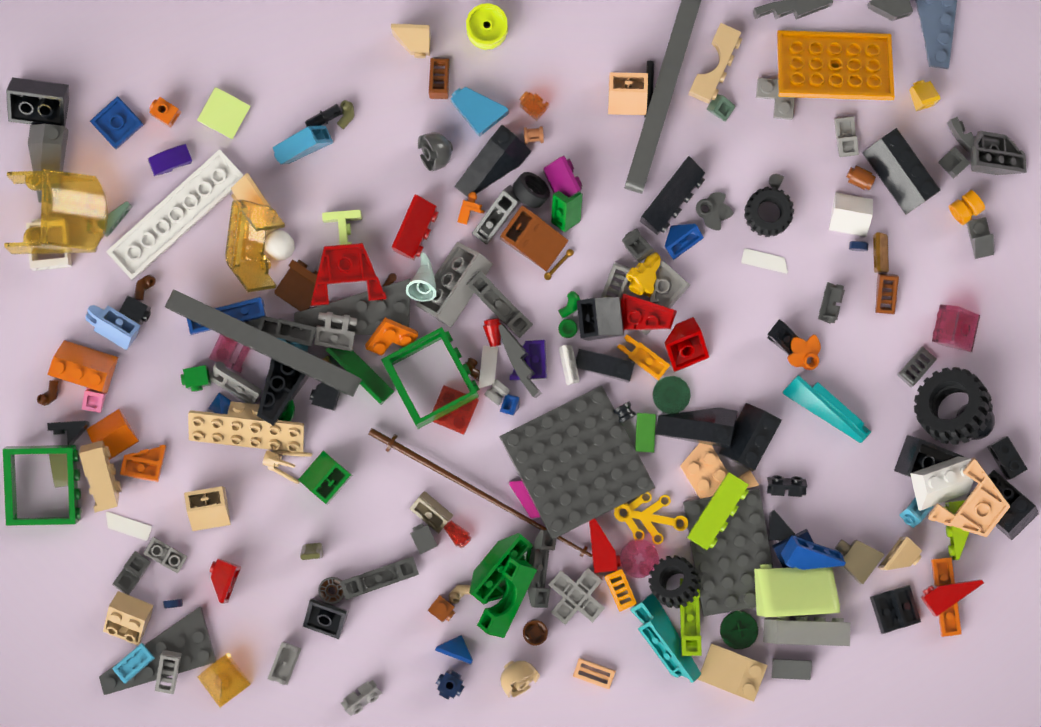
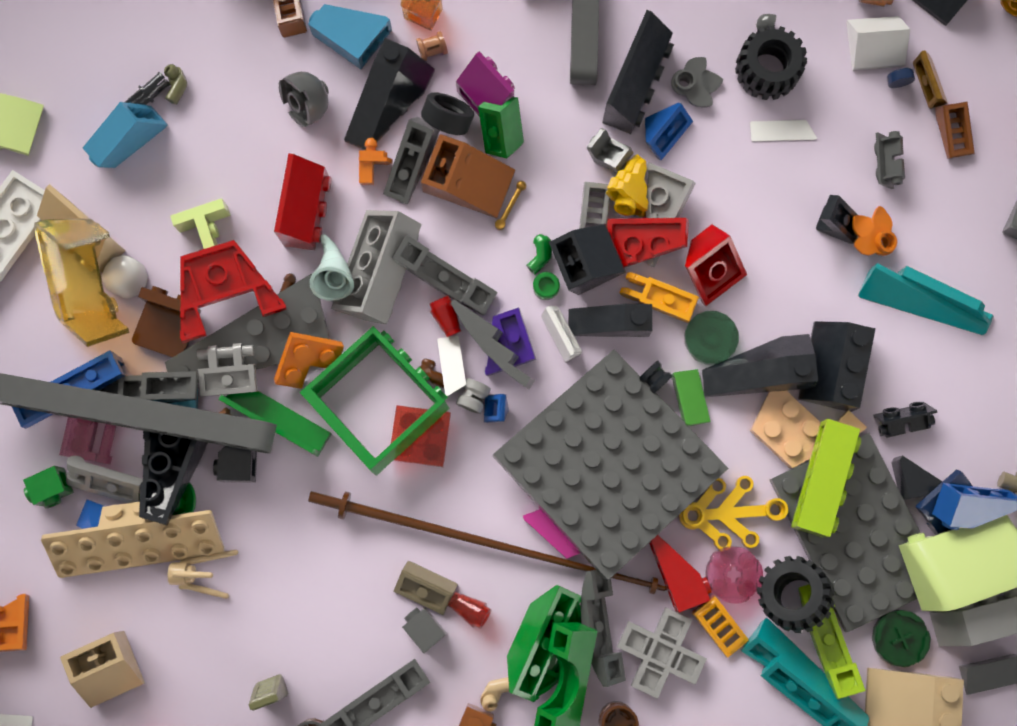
camera: 15 degrees left, 5 degrees down
green slope [298,451,353,505] -> none

